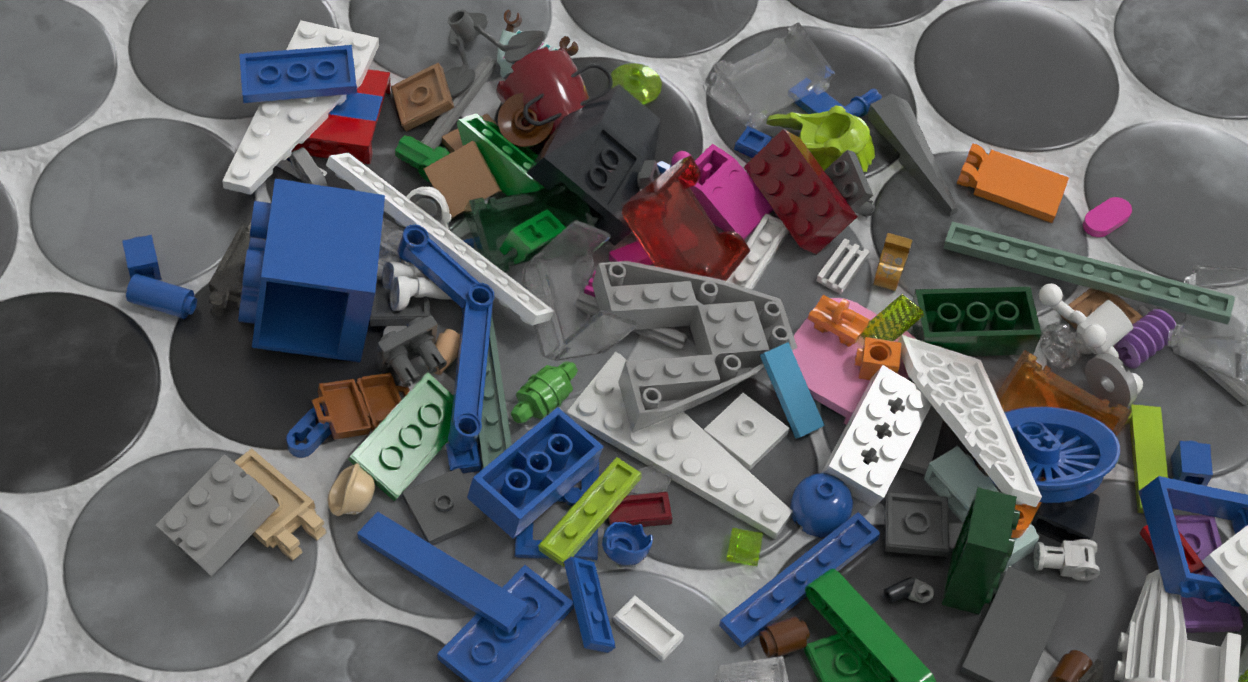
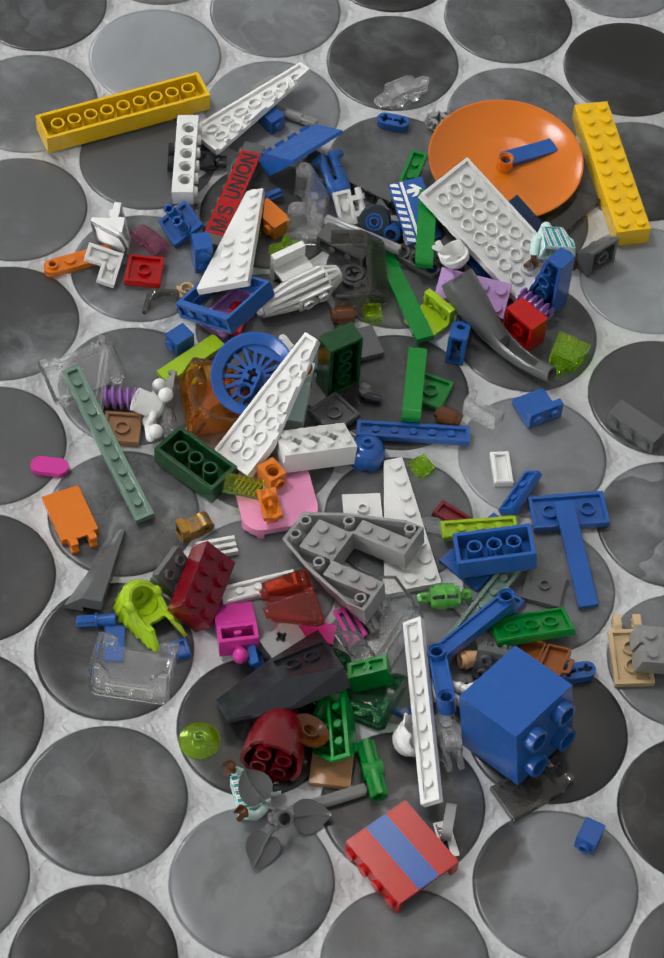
camera: 135 degrees left, 0 degrees up
blue brick [126,274,197,319] -> none
white wing [222,20,379,195] -> none
blue plate [239,45,357,103] -> none
tan helmet [328,463,375,516] -> none
medium nougat tile [391,63,455,132] -> none
medium nougat tile [424,141,501,219] -> none
black piece [524,64,613,126] -> none
blue hair [602,522,653,566] -> none
dark grey plate [637,160,663,201] -> none
dark azure tile [760,342,825,438] -> none

